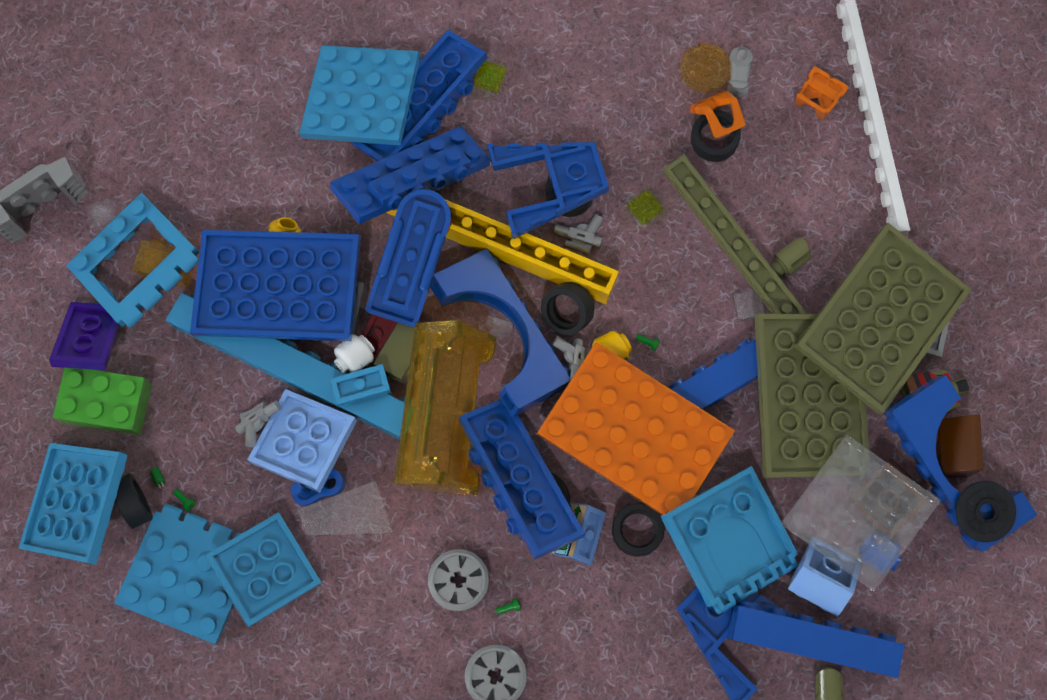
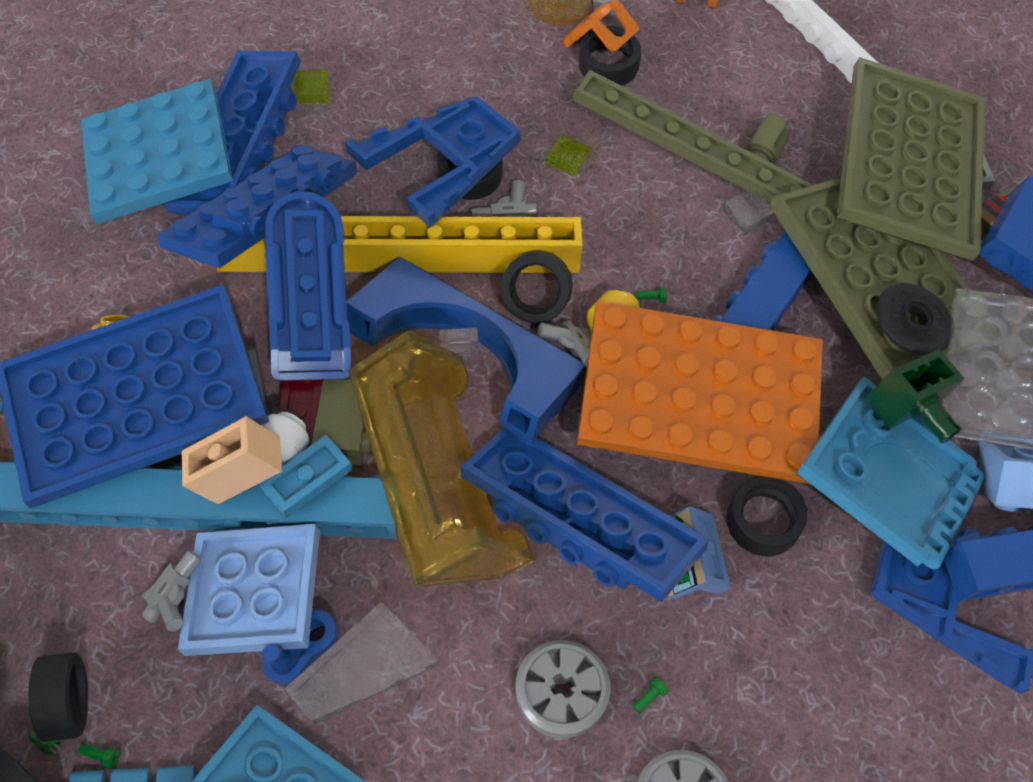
camera: 30 degrees left, 15 degrees down
none -> black tyre [28,652,88,742]
none -> light nougat brick [182,416,282,504]
none -> dark green brick [866,349,965,444]
none -> black wheel [877,283,954,356]

